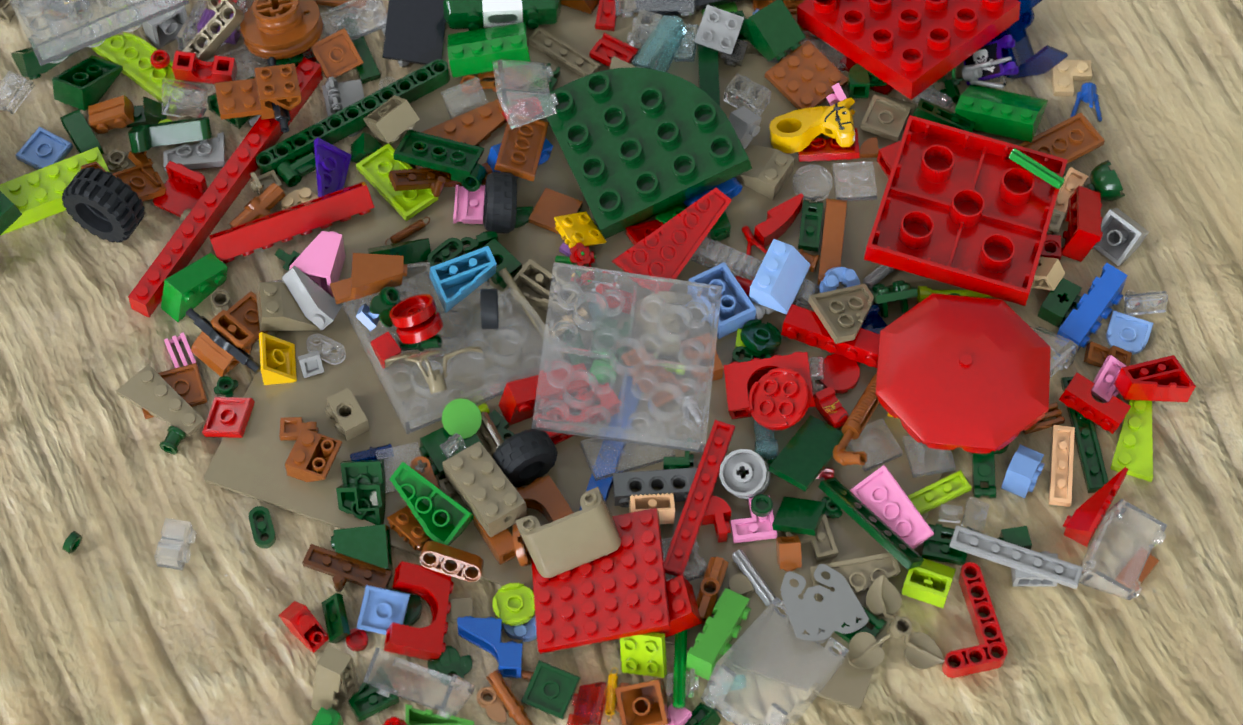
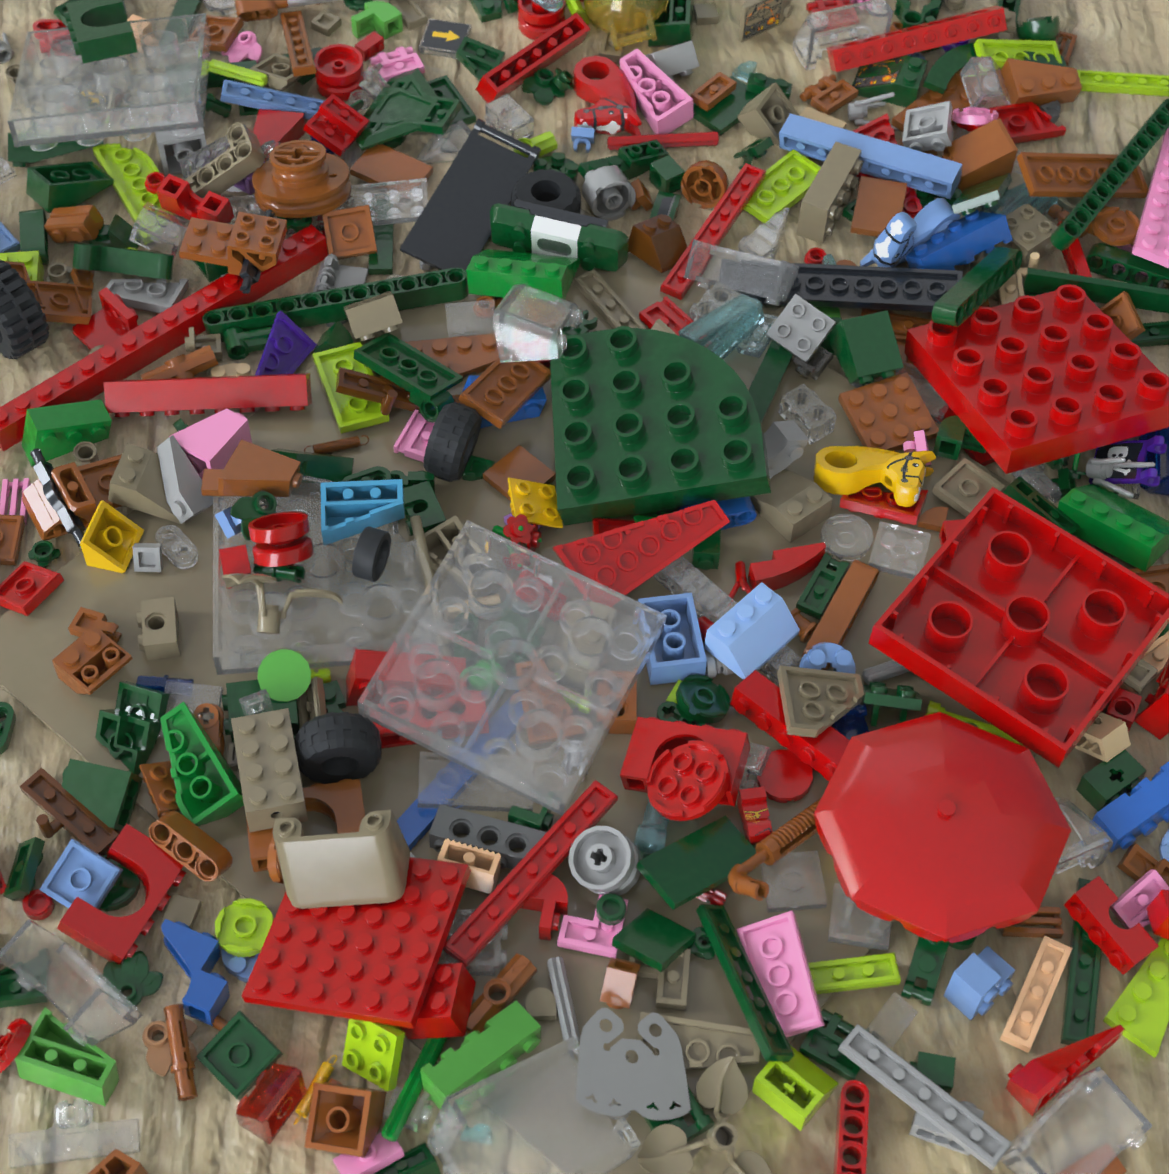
camera: 20 degrees right, 5 degrees down
clear tile [938,504,963,523] -> none
axle [1009,148,1065,189] -> none

